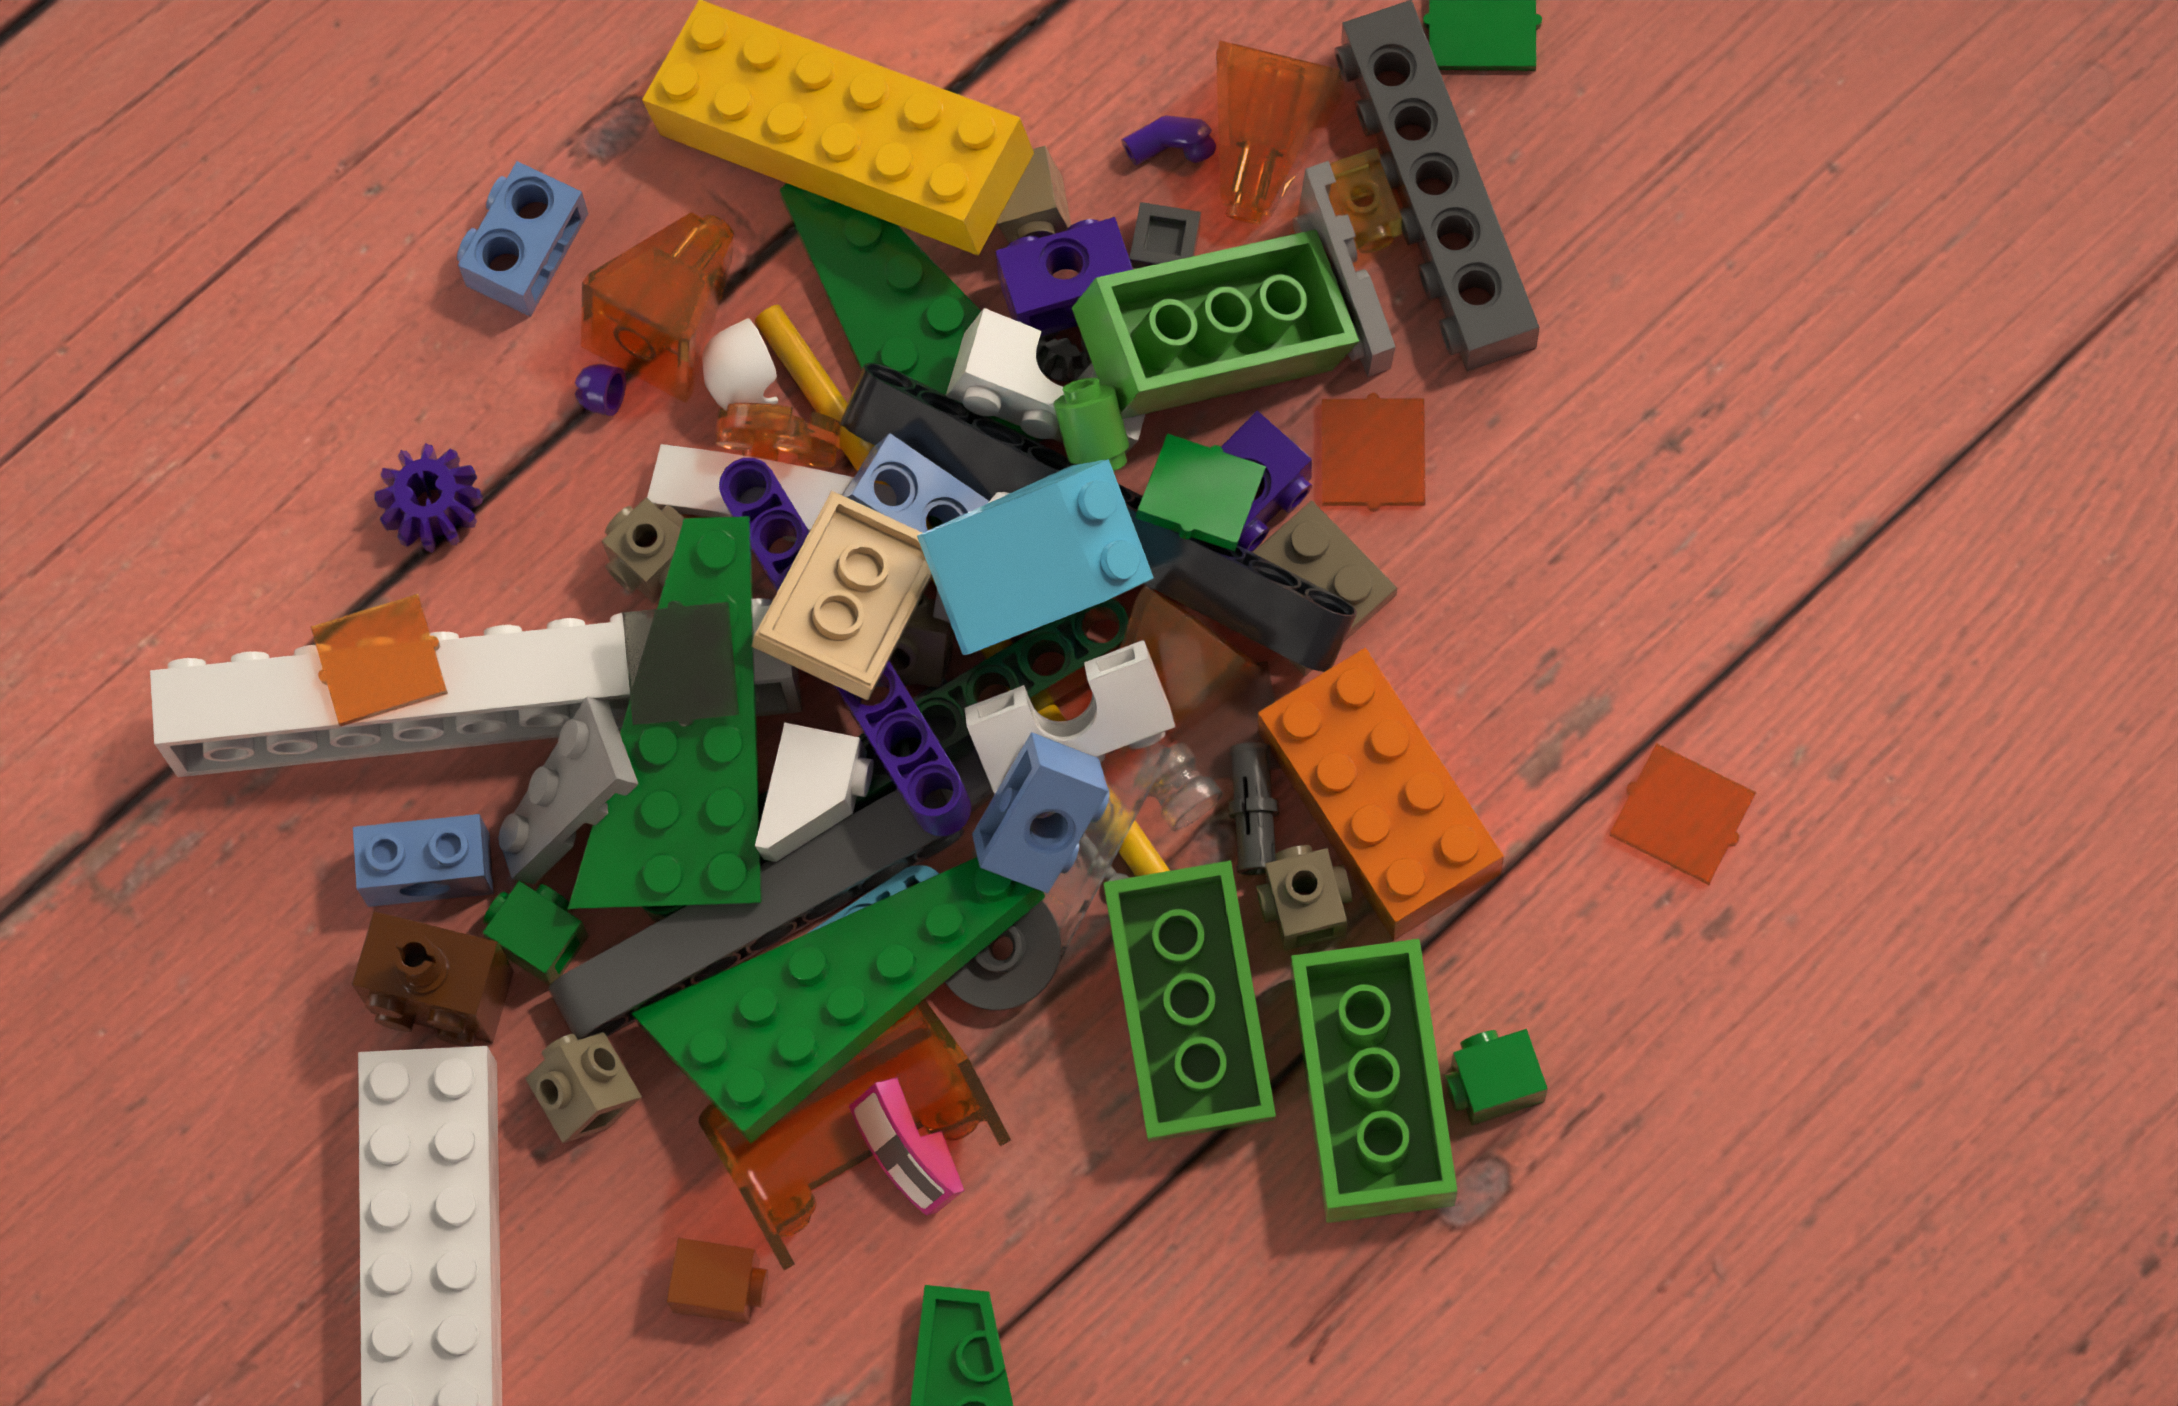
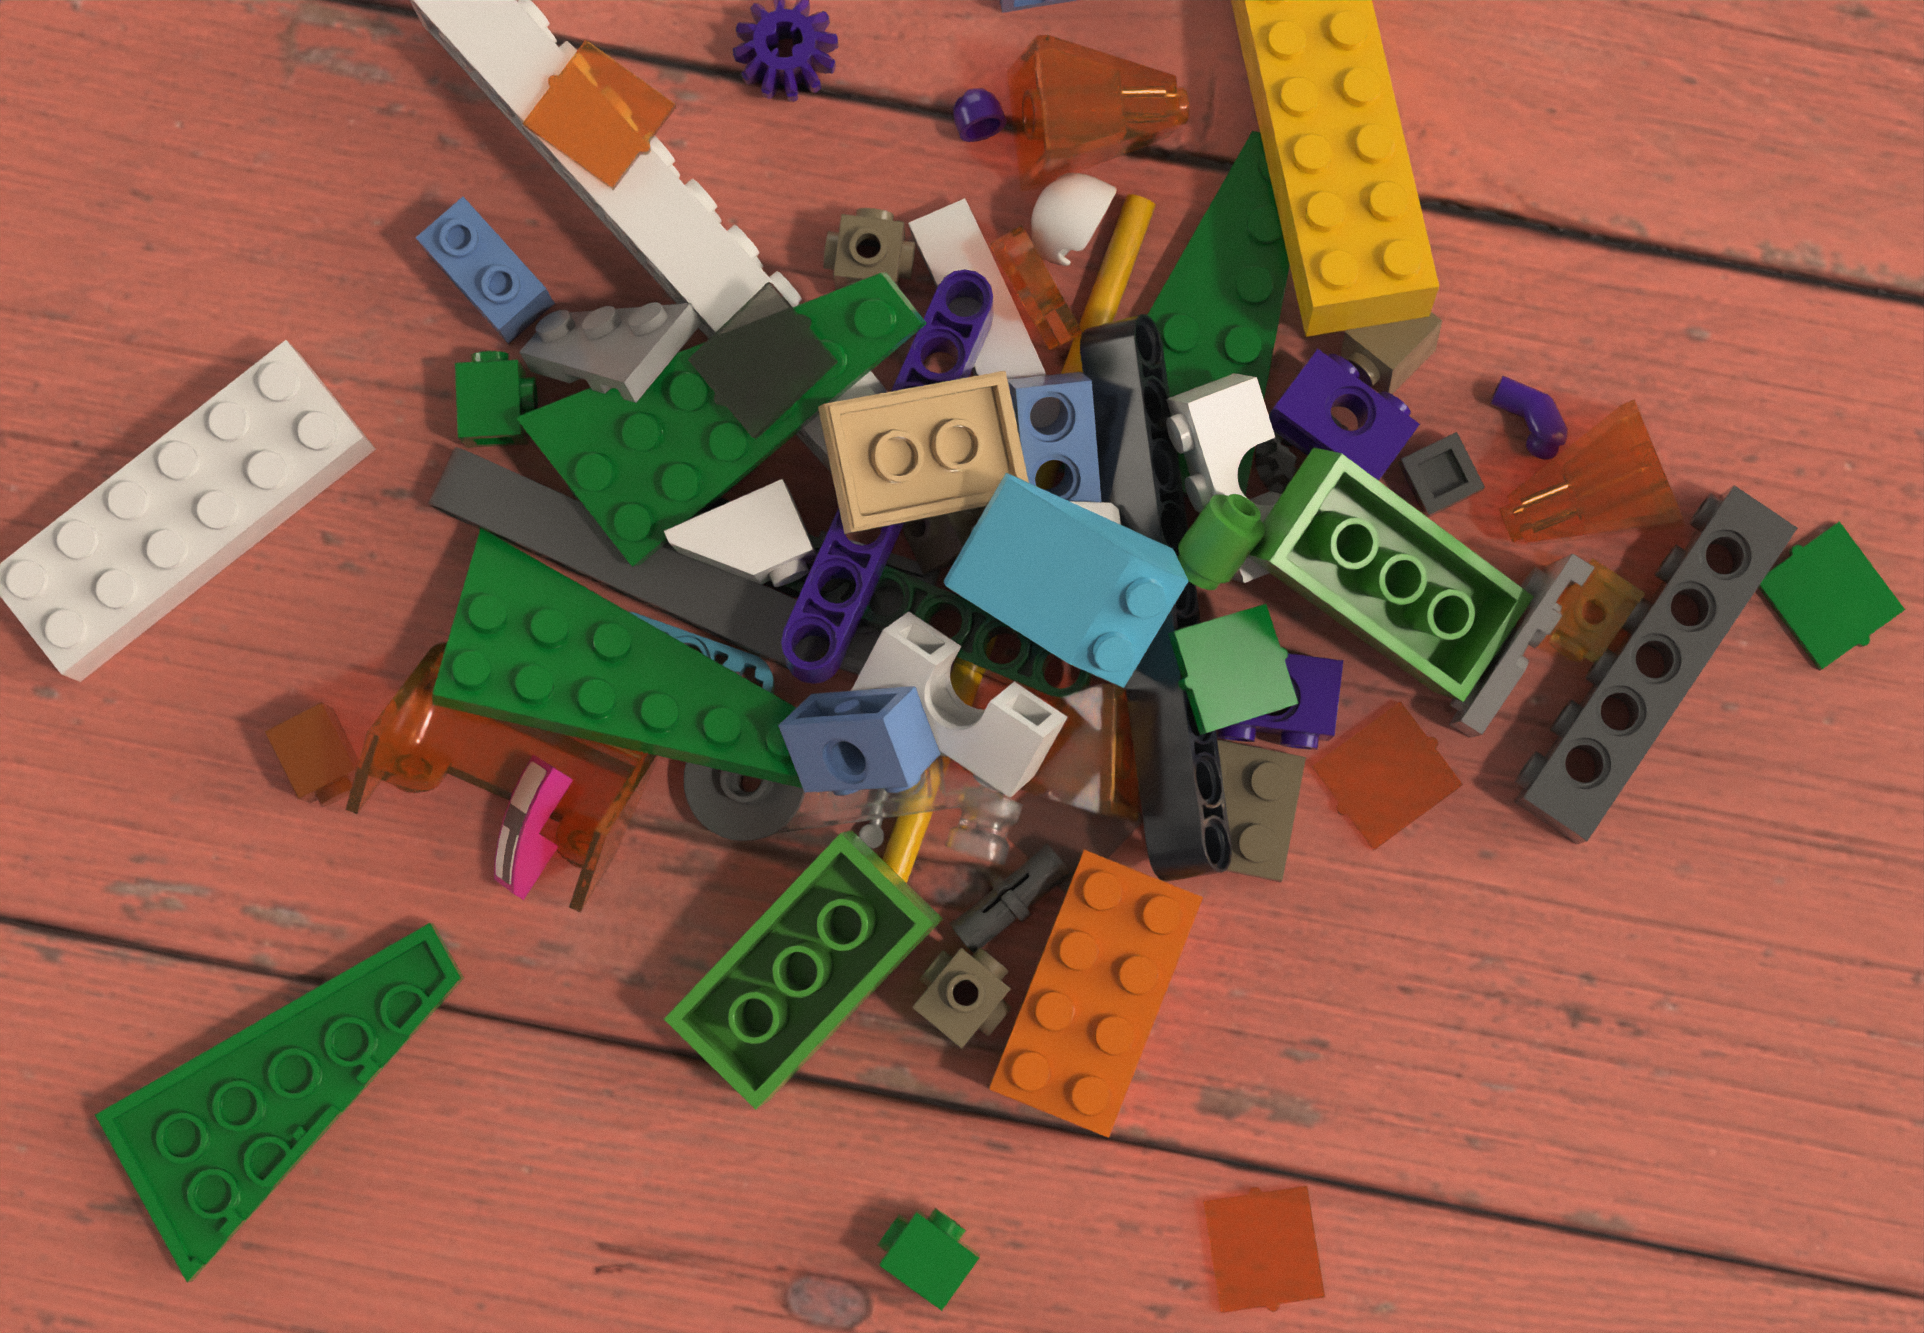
camera: 50 degrees right, 10 degrees up
reddish brown brick [352,911,514,1047] -> none
dark tan brick [525,1032,642,1143] -> none
bright green brick [1291,939,1458,1223] -> none

